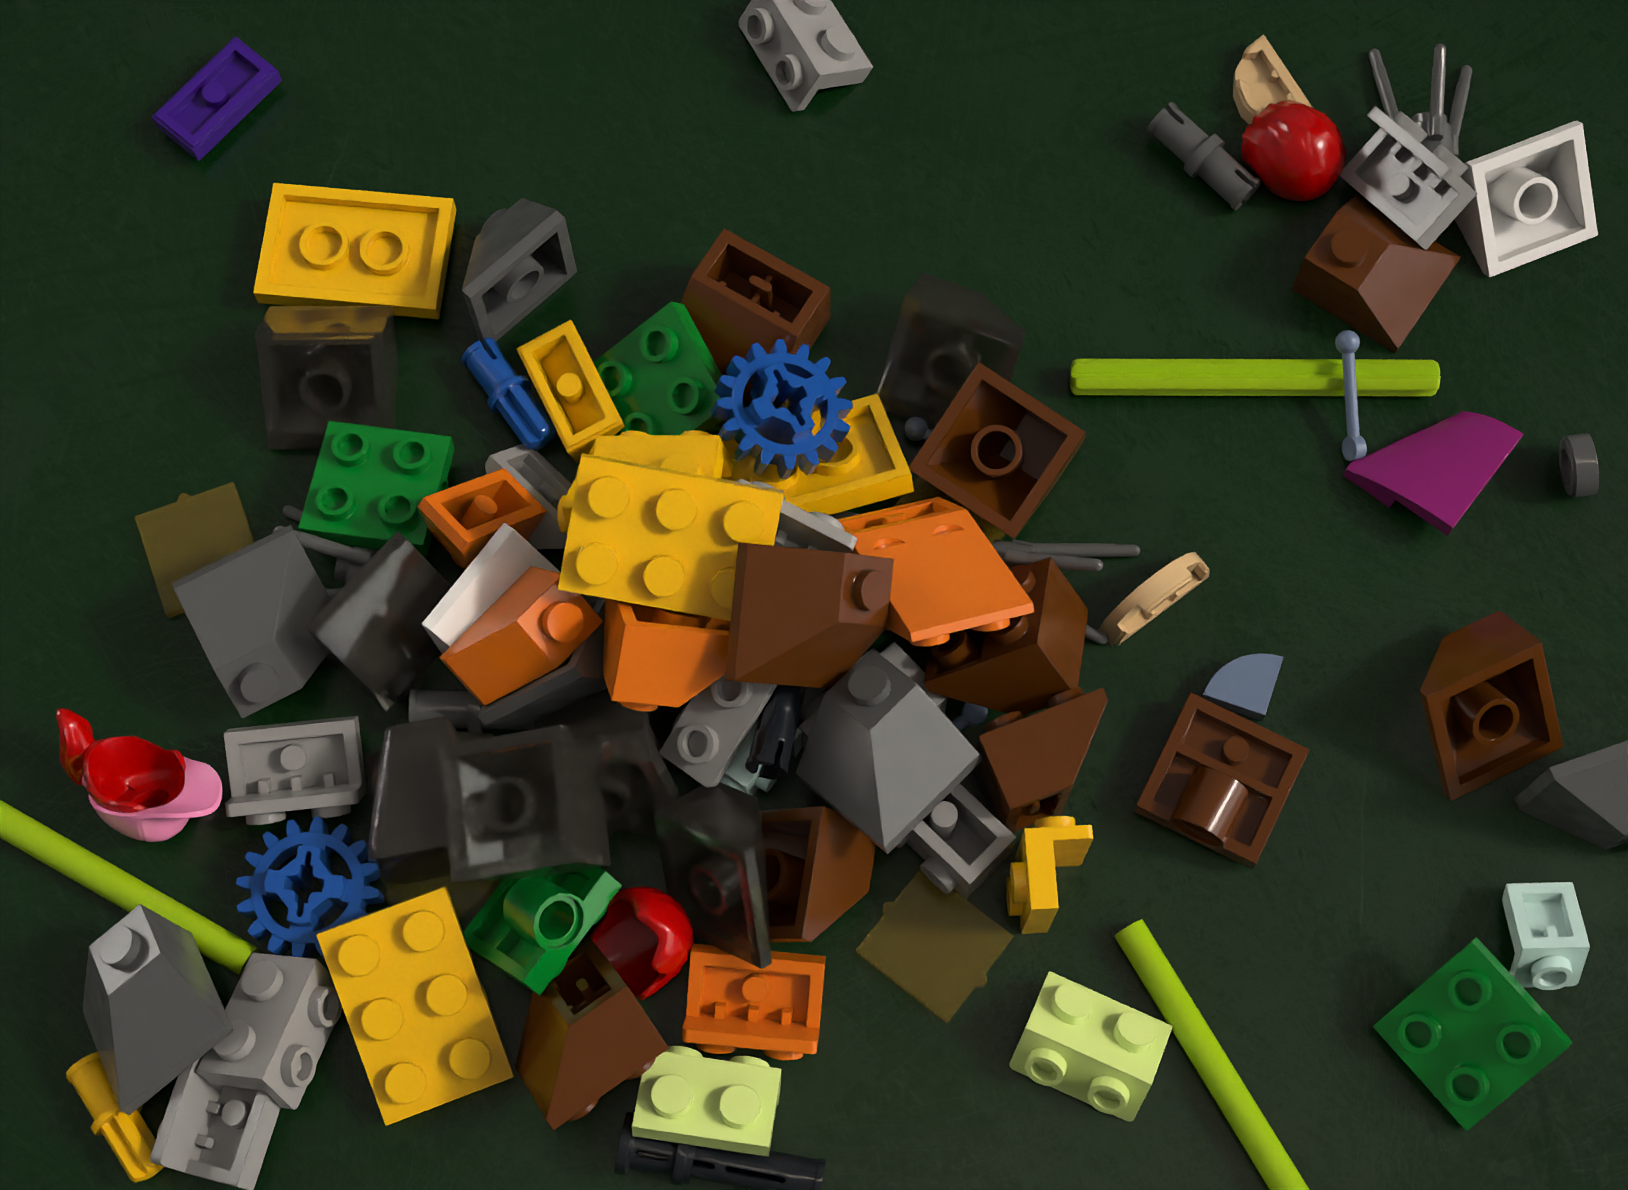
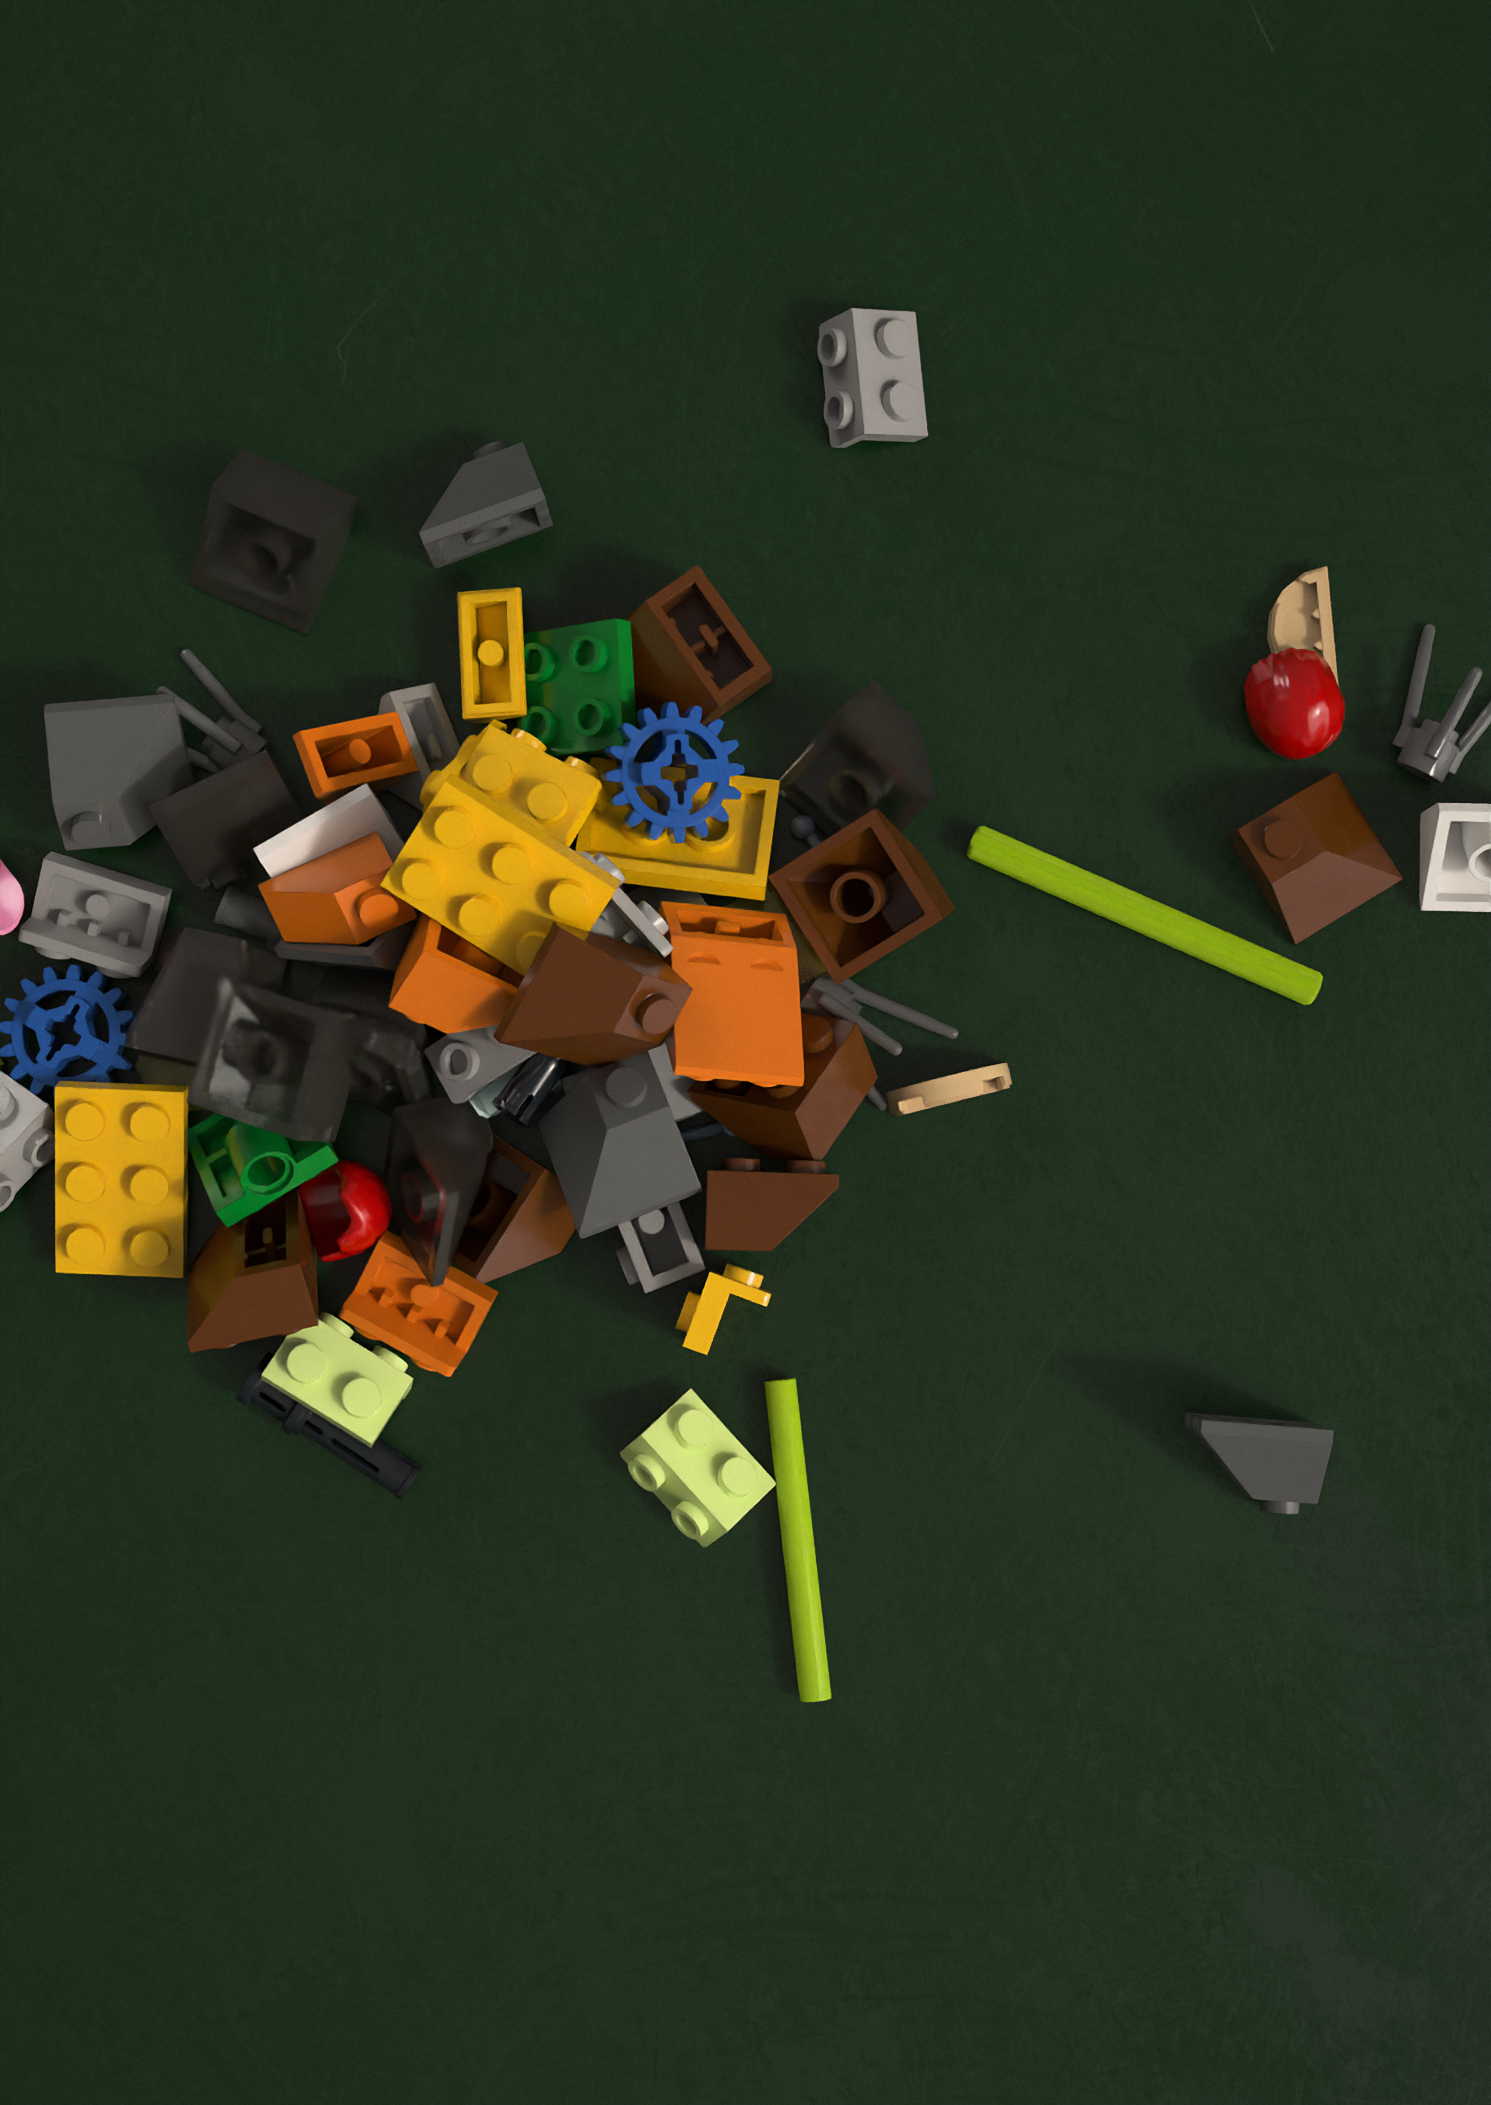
camera: 25 degrees right, 15 degrees up
clear yellow piece [135,482,255,618] -> none
dark purple plate [152,36,282,161] -> none
yellow plate [253,183,457,319] -> none
green plate [298,421,455,557] -> none
blue axle [461,338,556,451] -> none
clear yellow piece [856,868,1014,1024] -> none
reddish brown plate [1133,693,1310,869] -> none
dark grey pin [1146,102,1262,211] -> none
sand blue tile [1202,653,1283,721] -> none
sand blue hinge [1335,330,1367,461] -> none
light grey bracket [1340,106,1477,250] -> none
magenta slope [1343,411,1524,536] -> none
green plate [1373,937,1573,1132] -> none
reddish brown slope [1420,610,1564,801] -> none
light aqua bracket [1502,882,1590,990] -> none
dark grey tile [1559,433,1599,498] -> none

